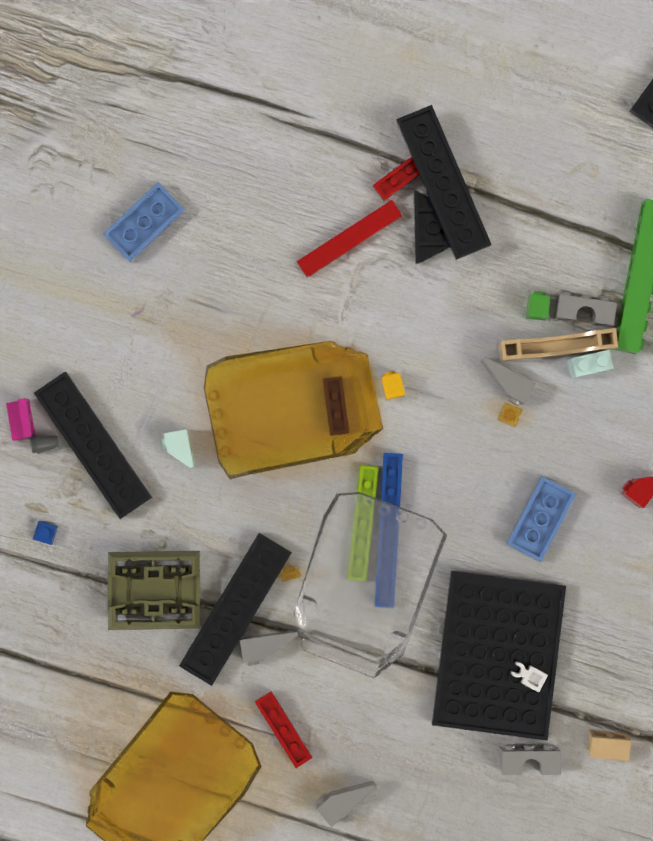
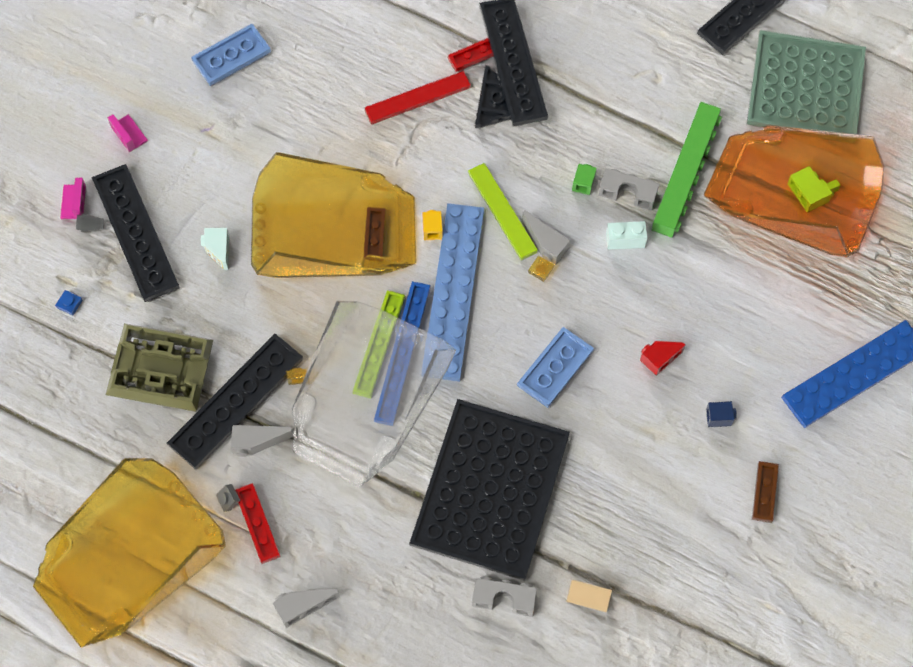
camera: 15 degrees right, 20 degrees down
tan arch [498,328,618,362] -> none
white plate [510,661,548,692] -> none
none -> dark pink panel [107,114,148,152]
none -> dark grey plate [216,484,240,512]
none -> medium blue plate [422,203,484,382]
none -> lime tile [468,163,538,261]

